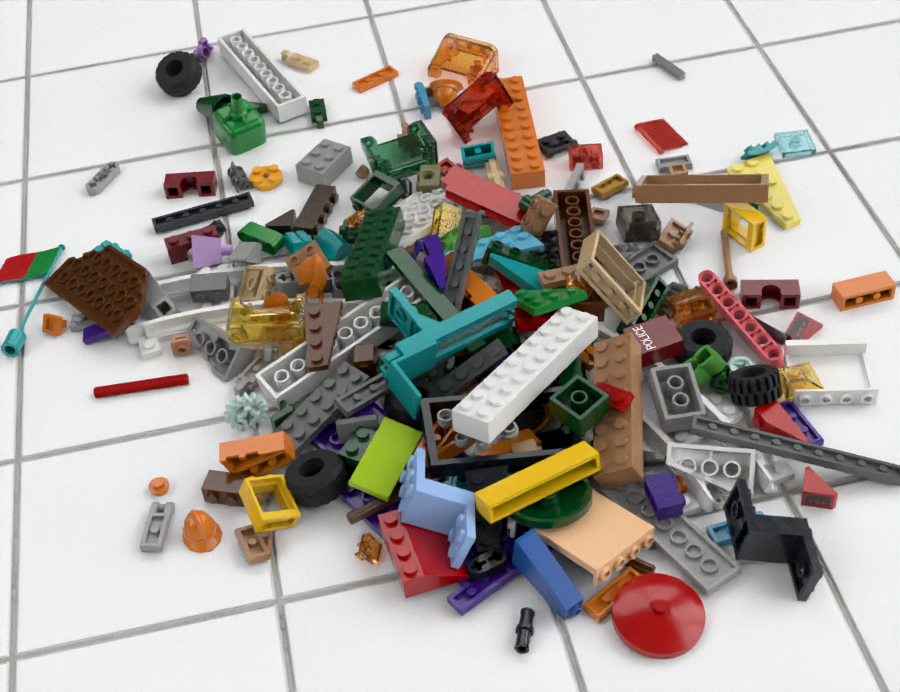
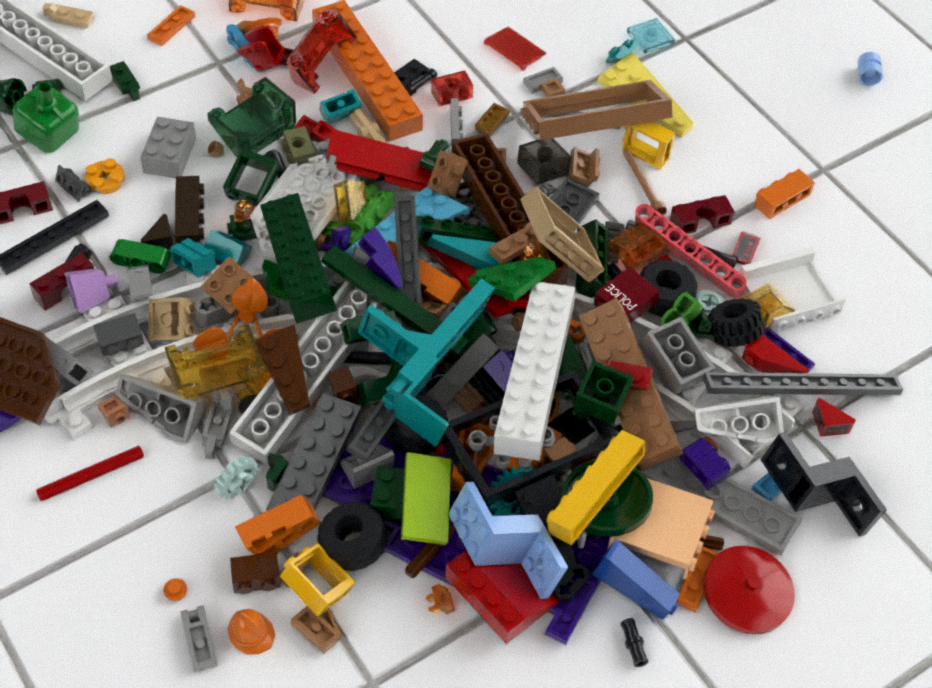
camera: 30 degrees left, 10 degrees up
none -> red piece [237,25,285,71]

